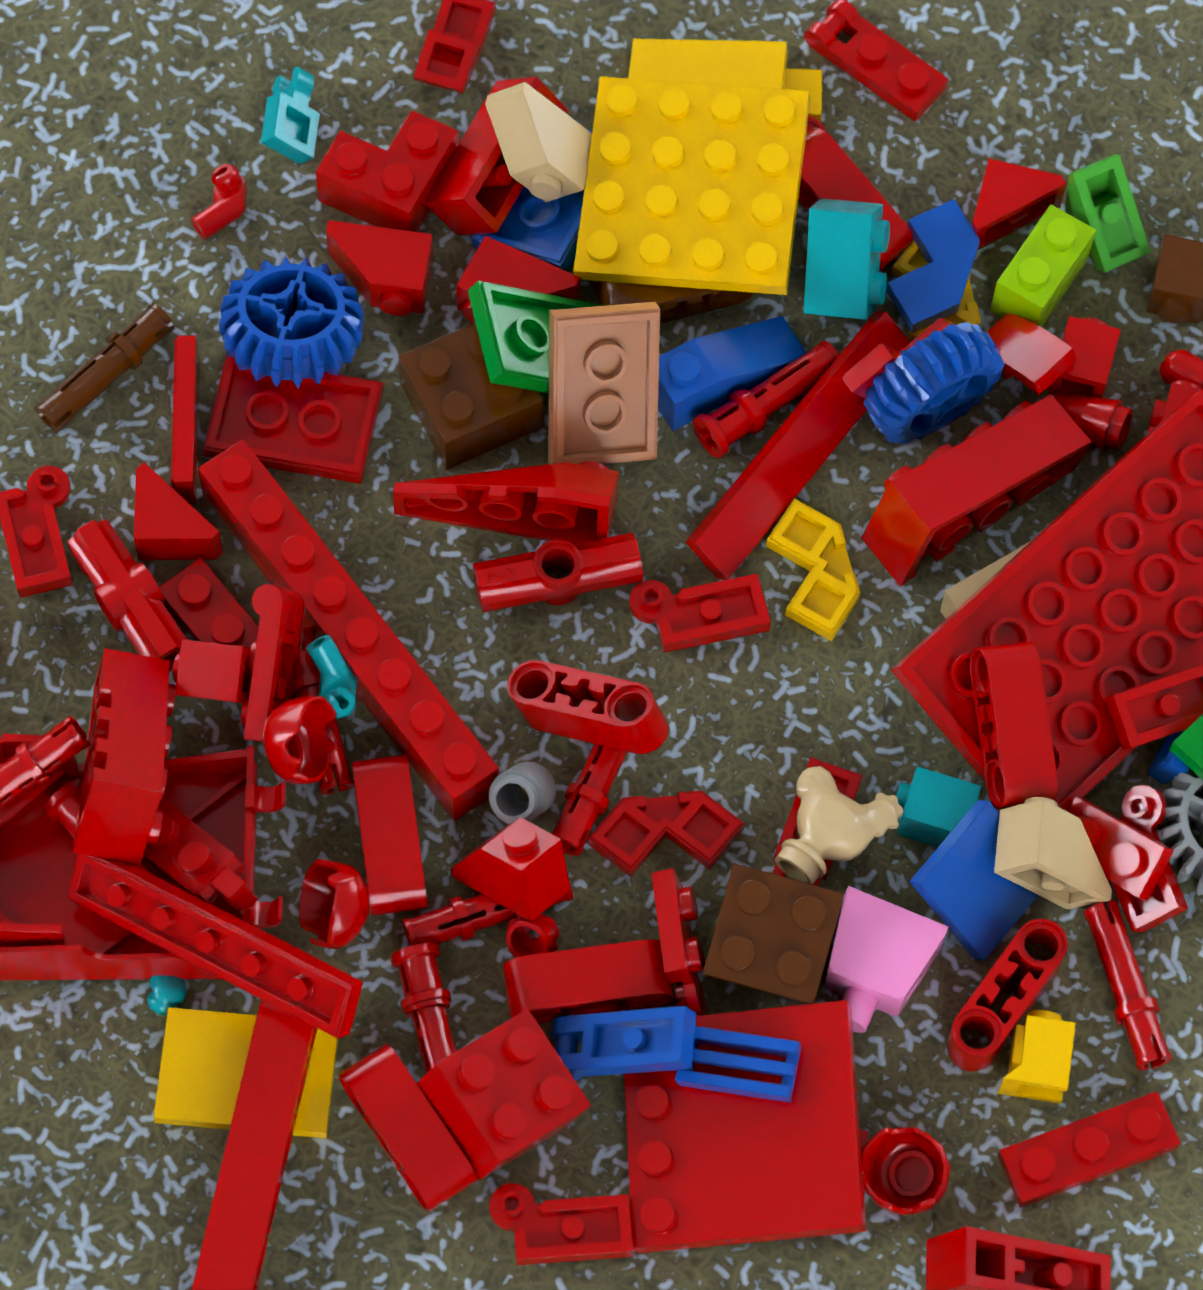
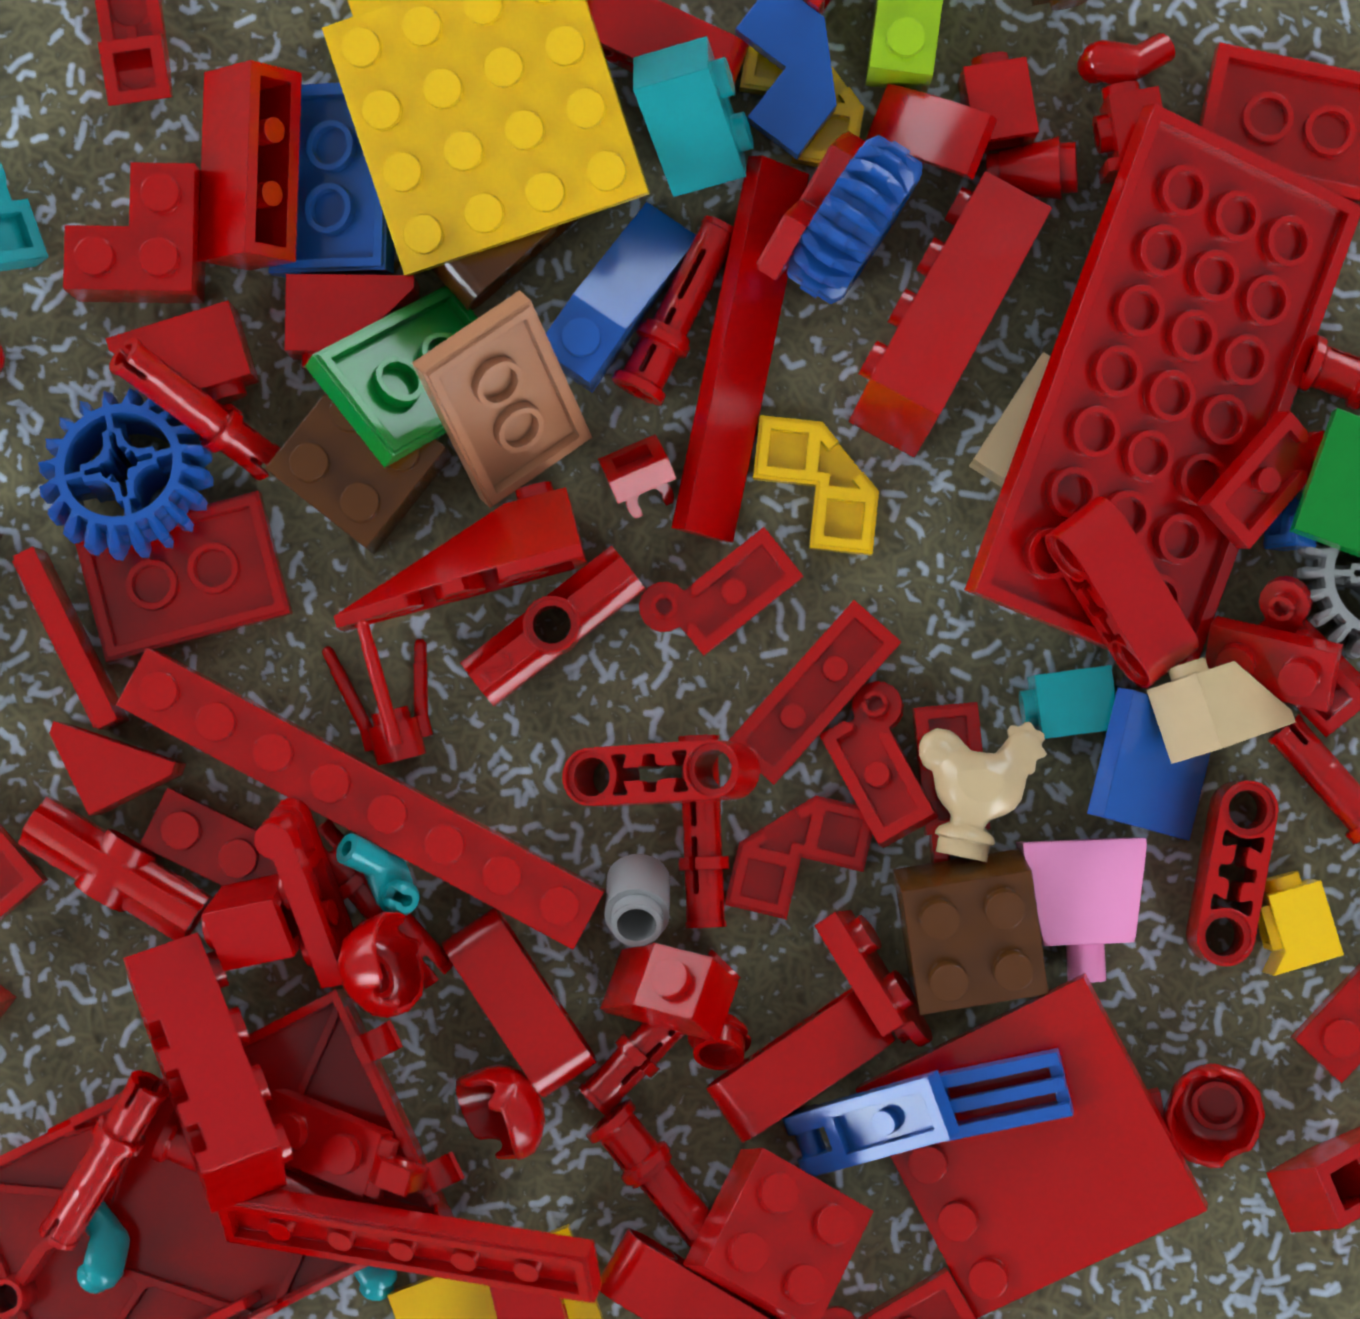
camera: 20 degrees left, 20 degrees up
tan slope [485,82,592,202] -> none
none -> red pin [109,337,281,481]
none -> red plant [322,620,433,766]
none -> red tile [598,434,677,519]
none -> red plate [728,600,901,785]
none -> red hinge [819,681,939,849]

